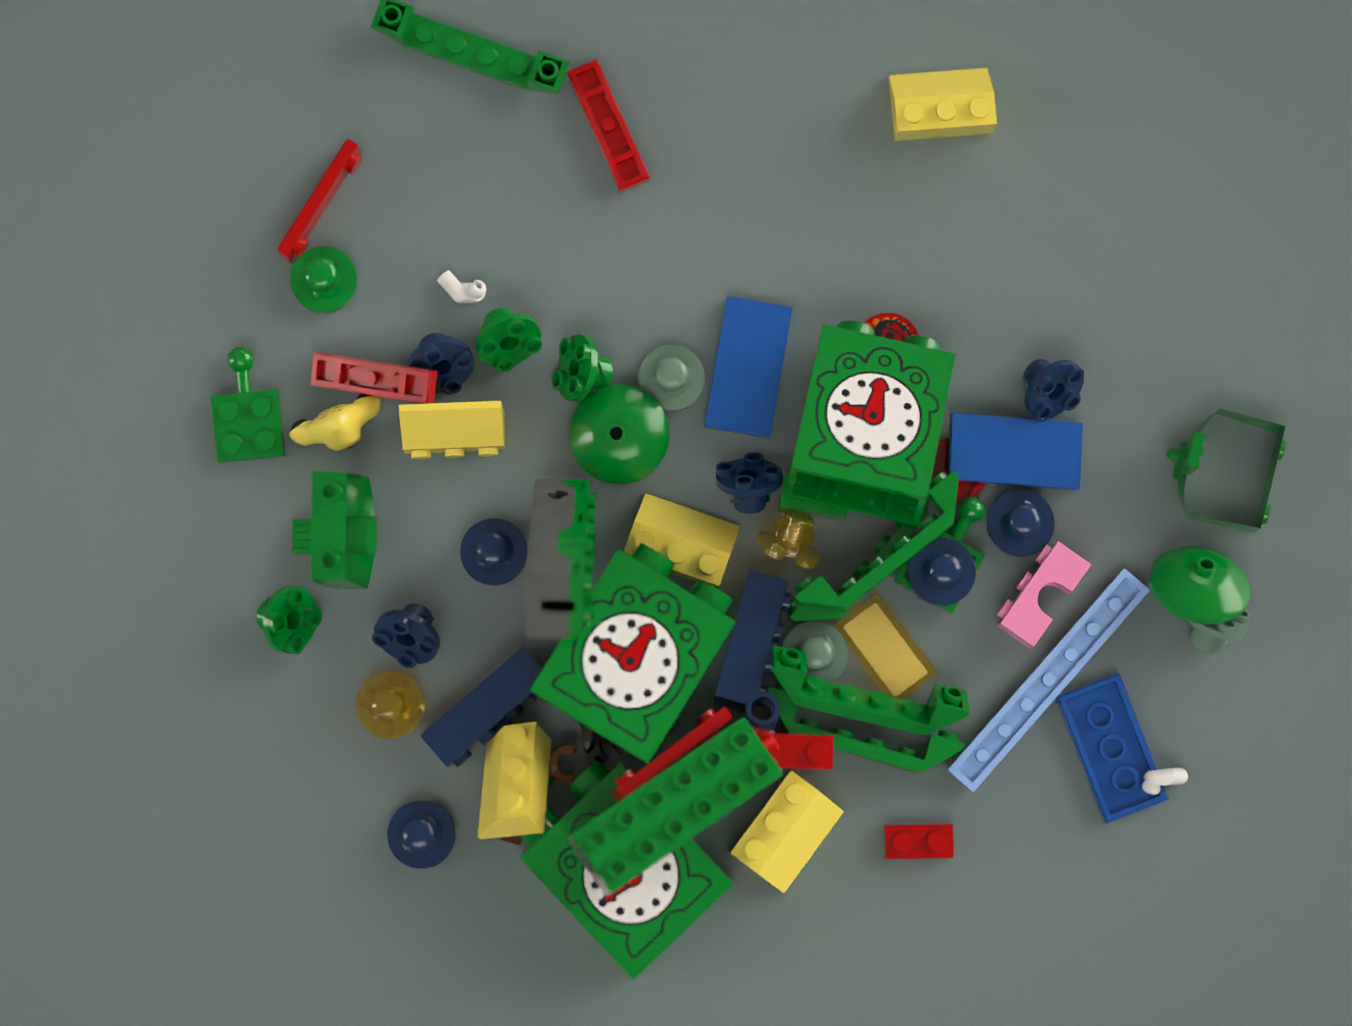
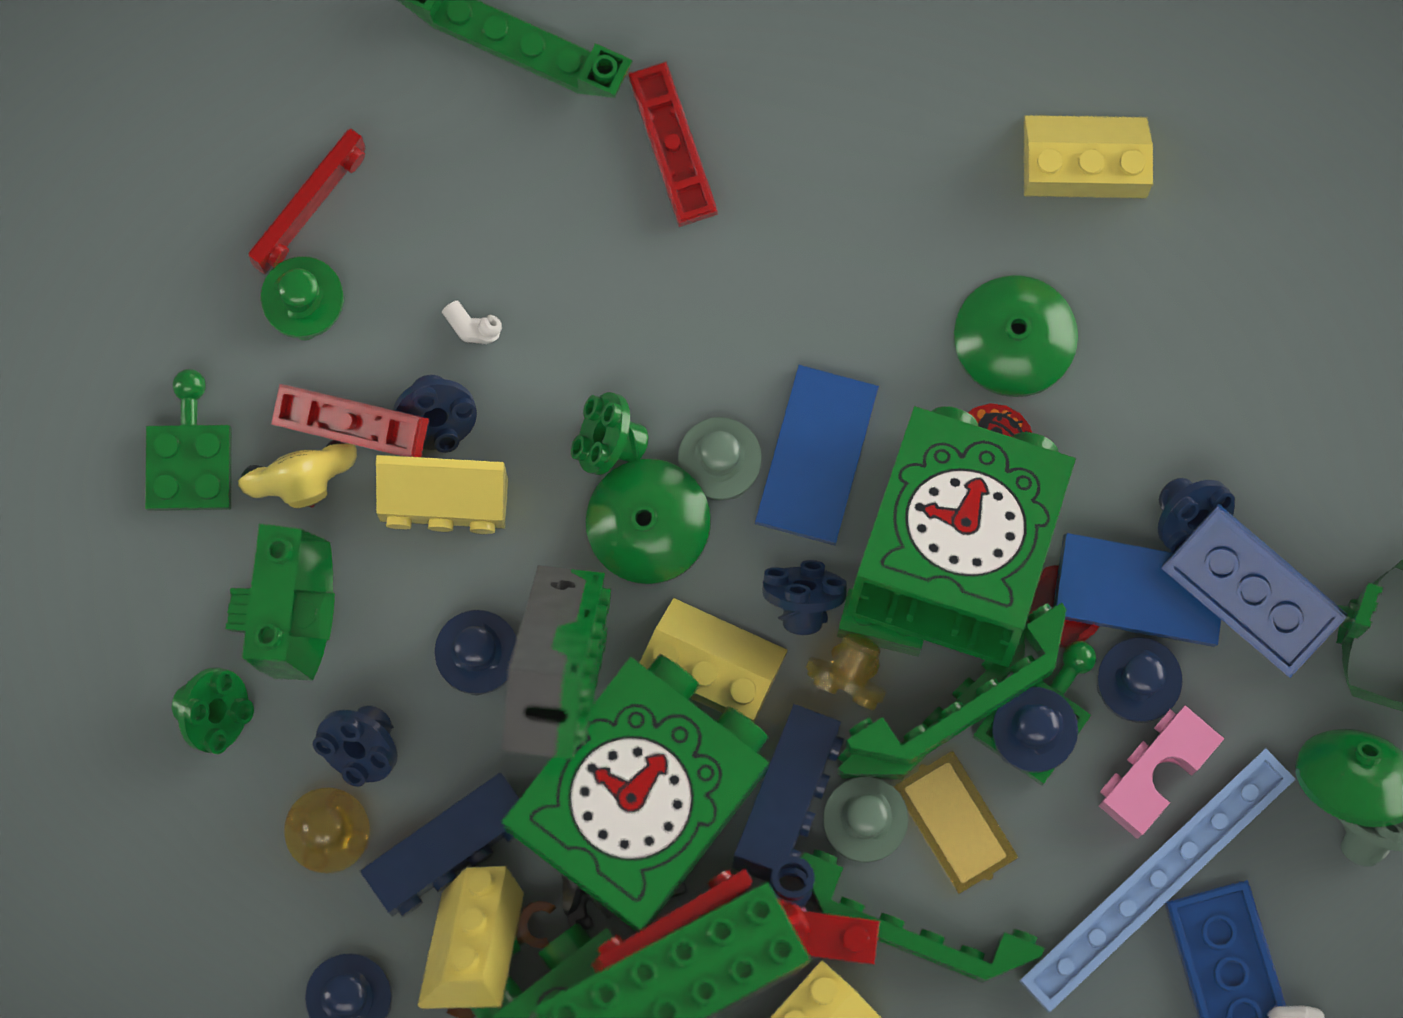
camera: 10 degrees right, 5 degrees down
green plate [475,308,542,372] -> none
green slope [771,645,970,735] -> none
none -> green dish [954,275,1078,397]
none -> blue tile [1162,504,1347,678]

